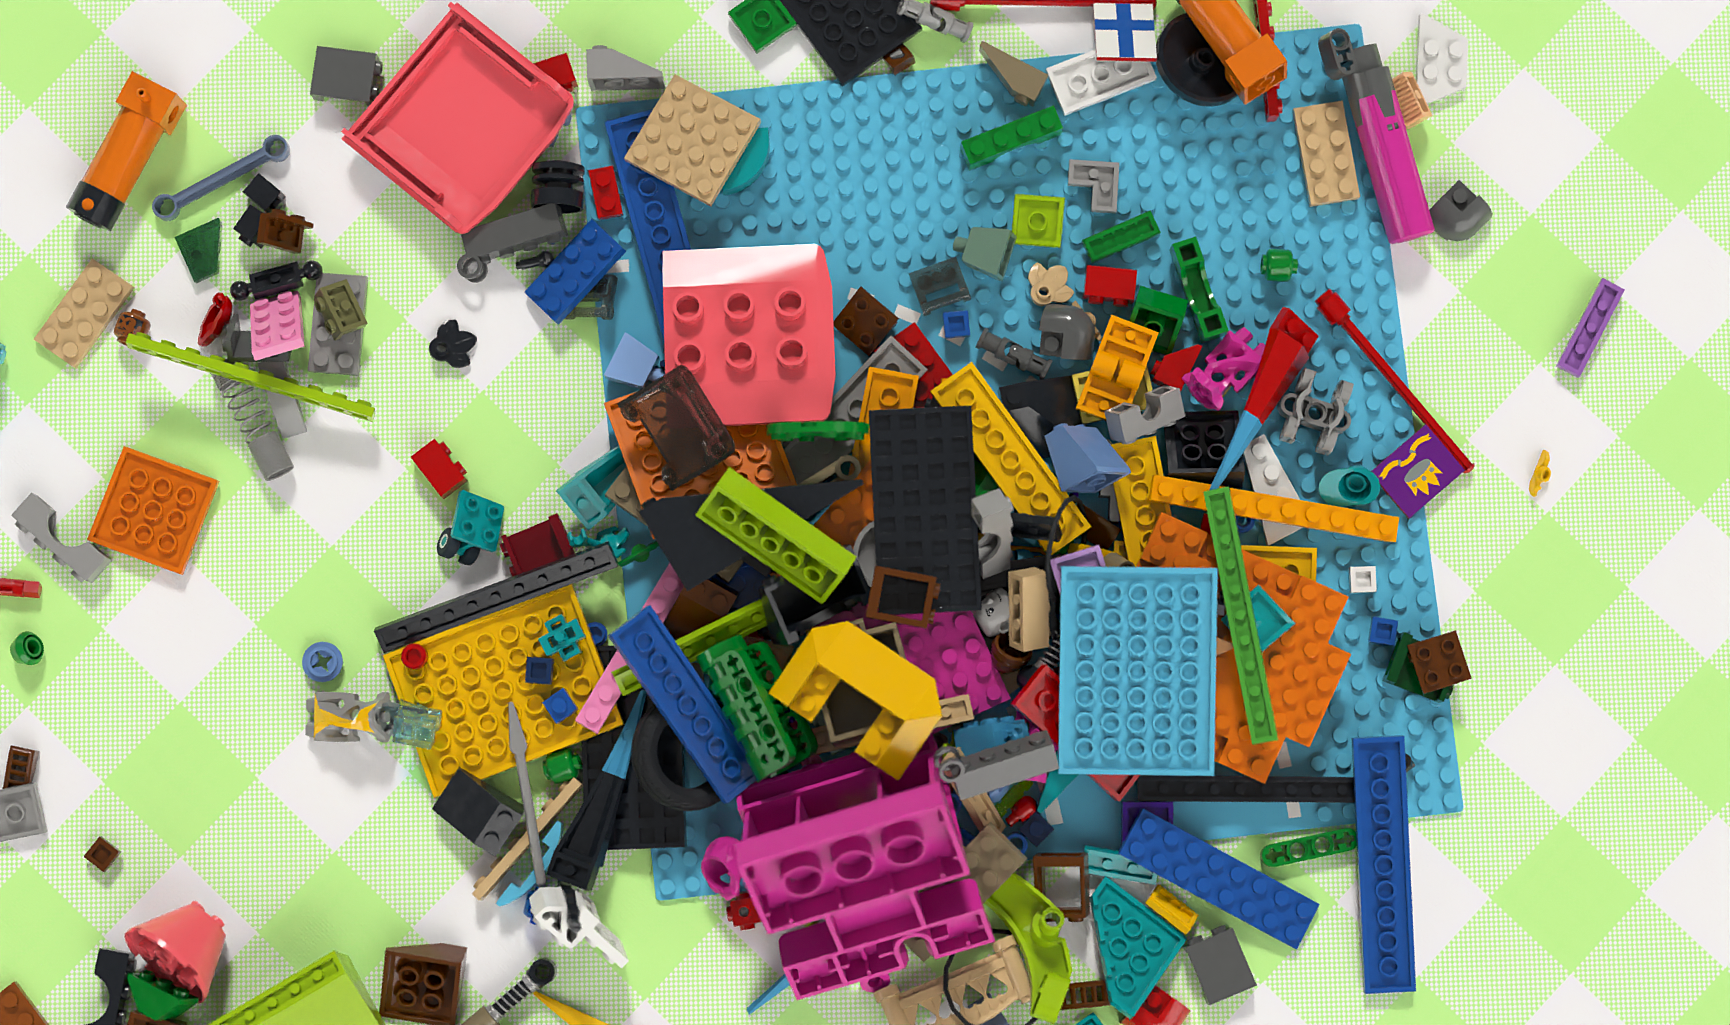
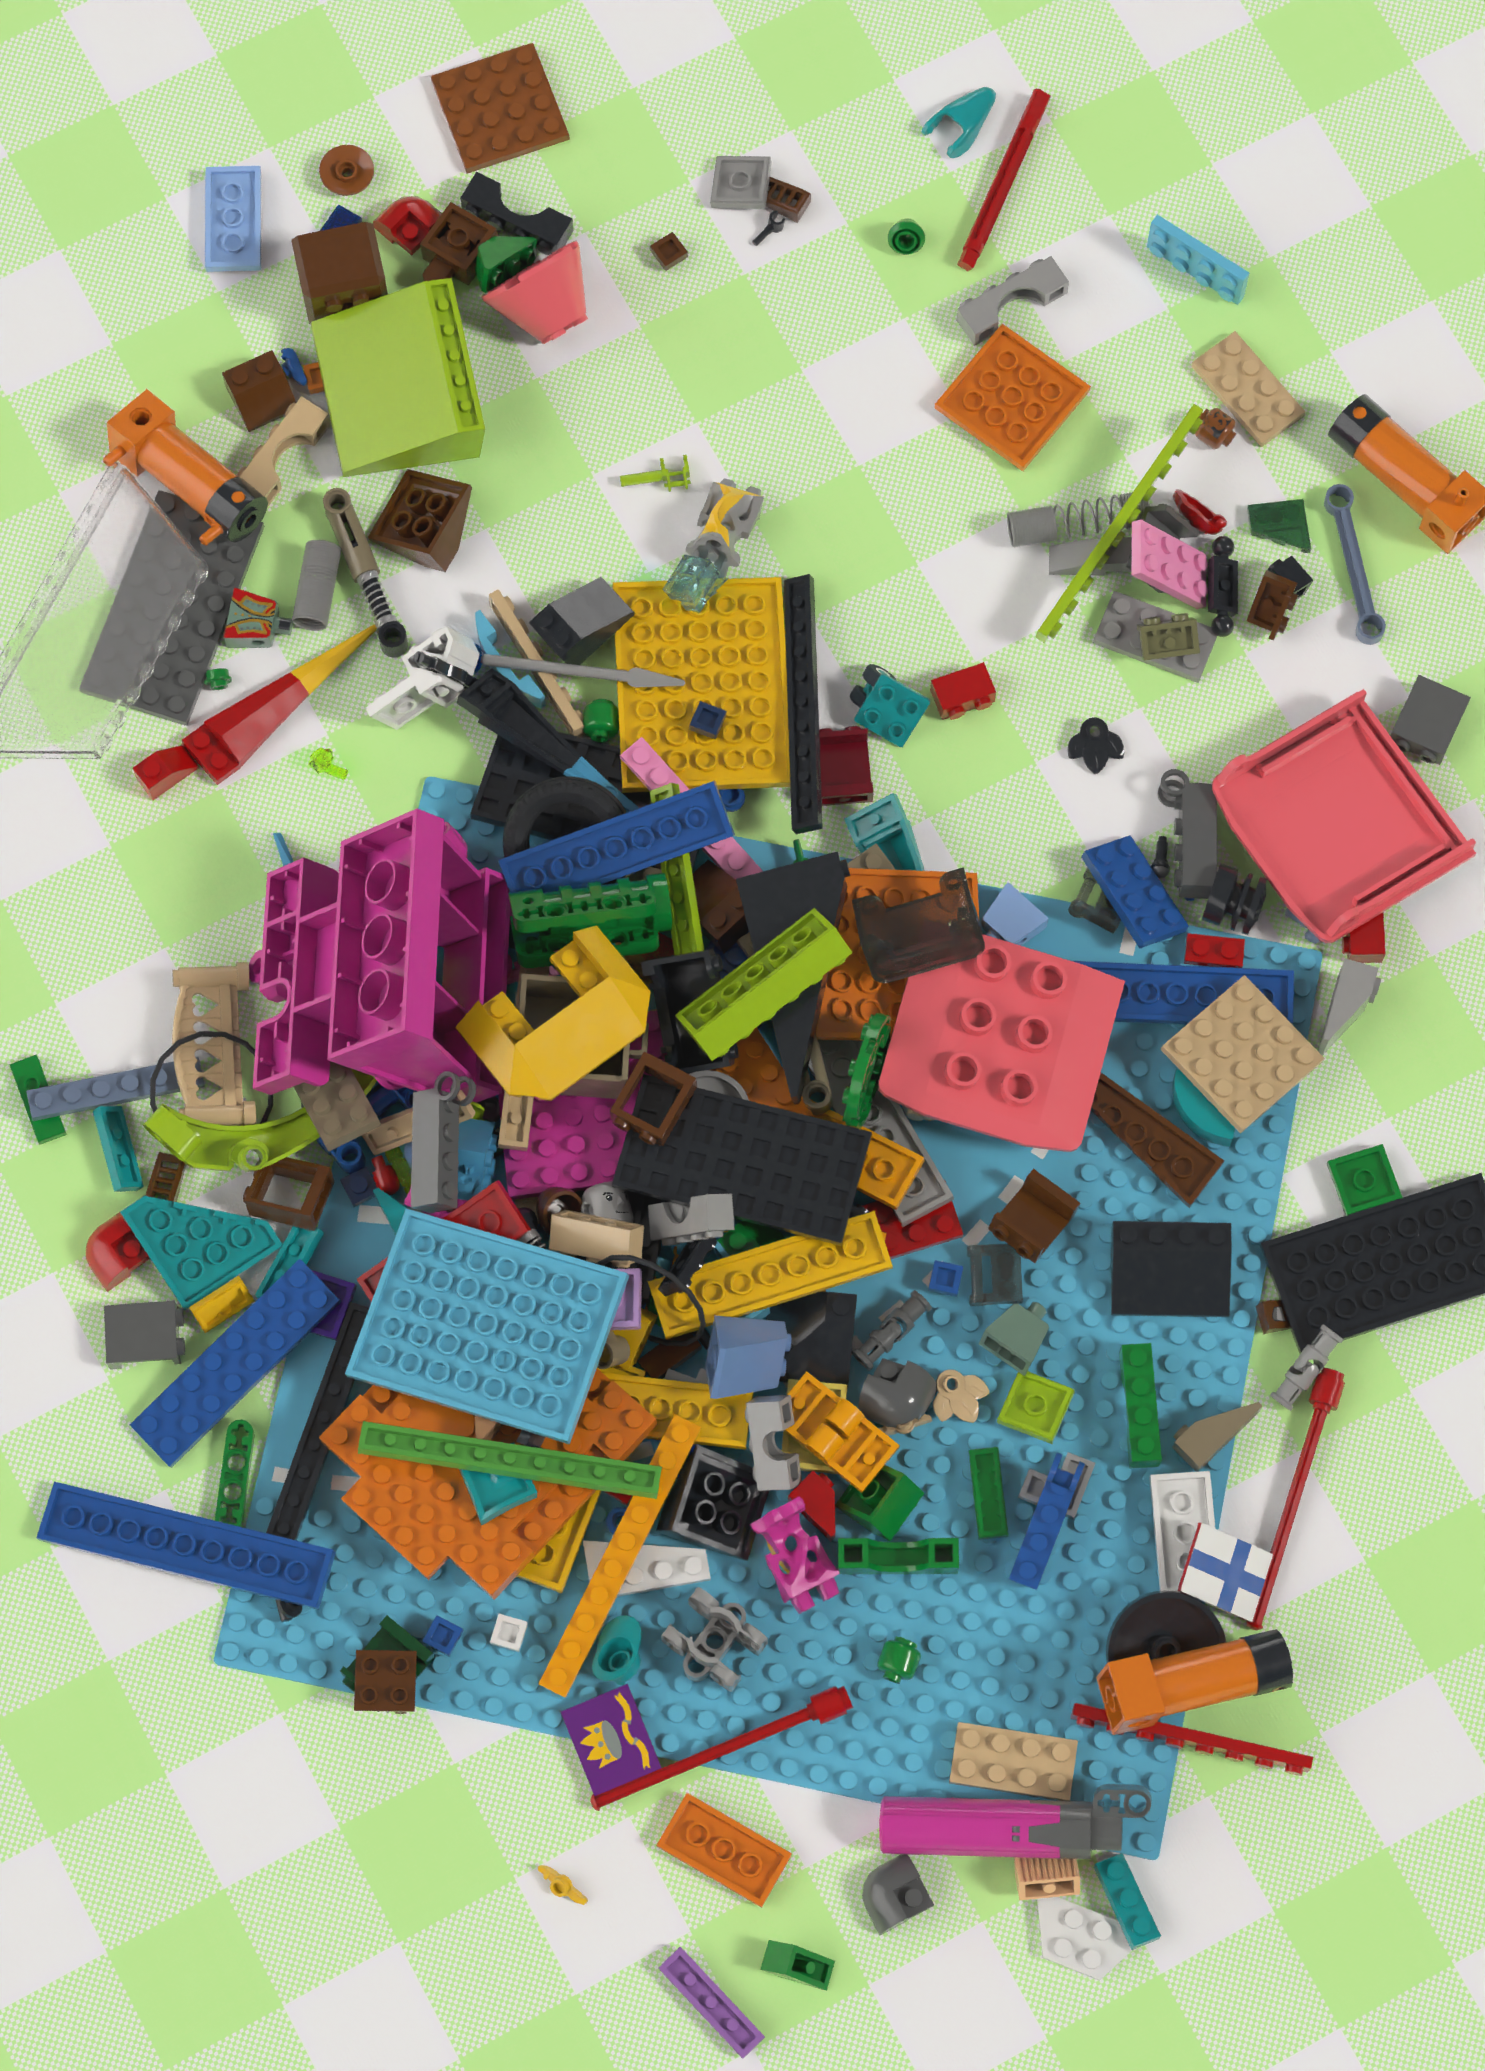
camera: 110 degrees right, 10 degrees down
black brick [243,173,286,213] -> none
medium blue gear [302,642,344,682] -> none
red tile [401,644,428,669] -> none
teal piece [538,614,586,662] -> none
blue plate [542,688,579,724] -> none
teal piece [567,526,629,559] -> none
reddish brown hinge [834,286,899,356] -> none
red brick [1083,265,1137,307] -> none
red plate [1209,307,1319,490] -> none
none -> clear neon green plate [308,747,348,780]
none -> lime piece [620,454,691,492]
none -> orange plate [656,1793,792,1908]
none -> black hand [752,211,785,246]
none -> green slope [760,1940,835,1991]
none -> reddish brown panel [988,1168,1081,1263]
none -> blue hinge [1009,1452,1085,1590]
none -> reddish brown wing [1091,1073,1224,1208]
none -> teal plate [1093,1853,1161,1950]
none -> black slope [1111,1221,1232,1317]

